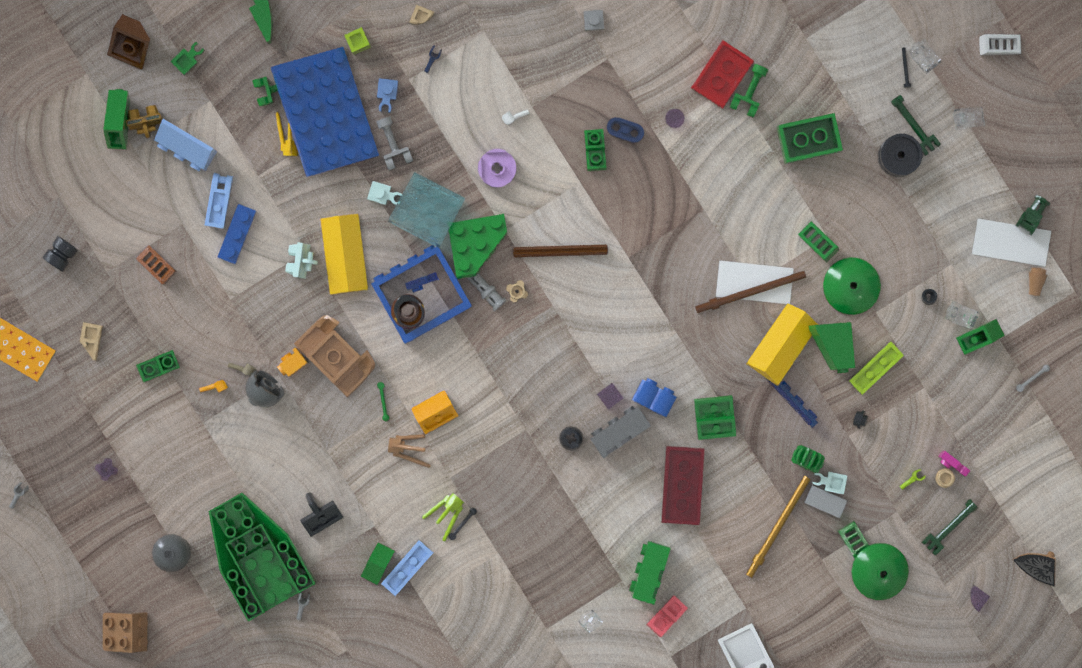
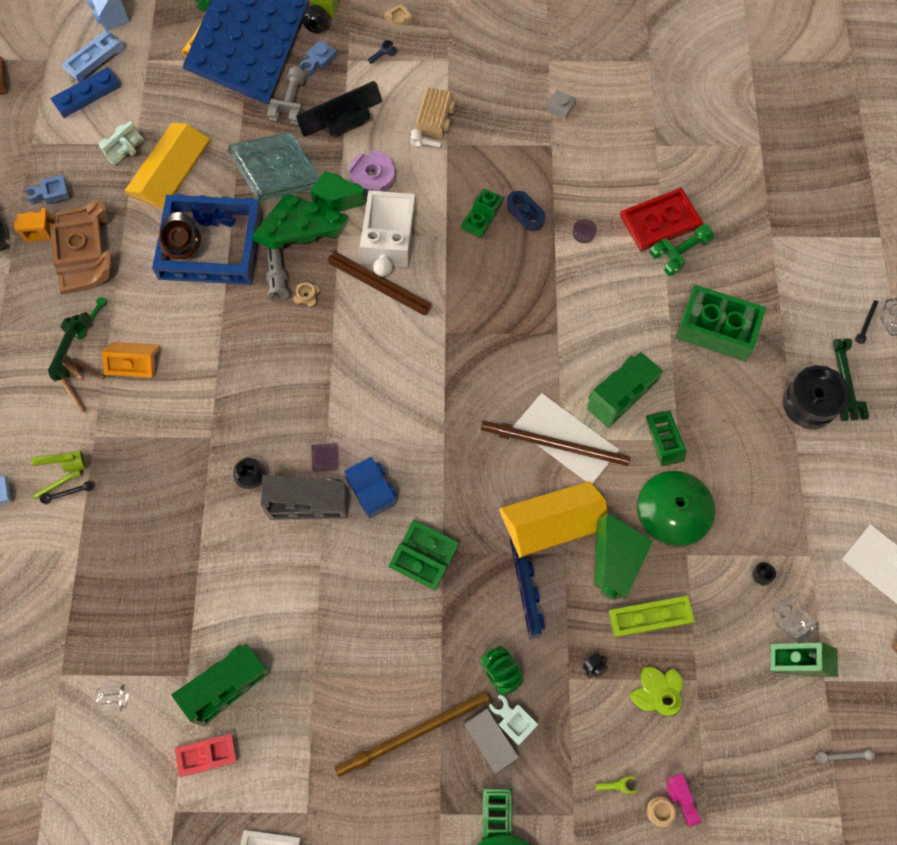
camera: 30 degrees right, 20 degrees down
light aqua plate [367,181,403,205] -> none
dark red plate [661,446,705,525] -> none
none -> medium blue plate [25,175,70,204]
none -> dark green hinge [48,312,90,382]
none -> black bracket [296,81,382,136]
none -> black piece [302,4,329,33]
none -> green slope [310,171,366,212]
none -> white slope [360,190,415,277]
none -> tan brick [416,86,456,139]
none -> green wedge [587,352,663,429]
none -> lime plate [630,667,683,717]

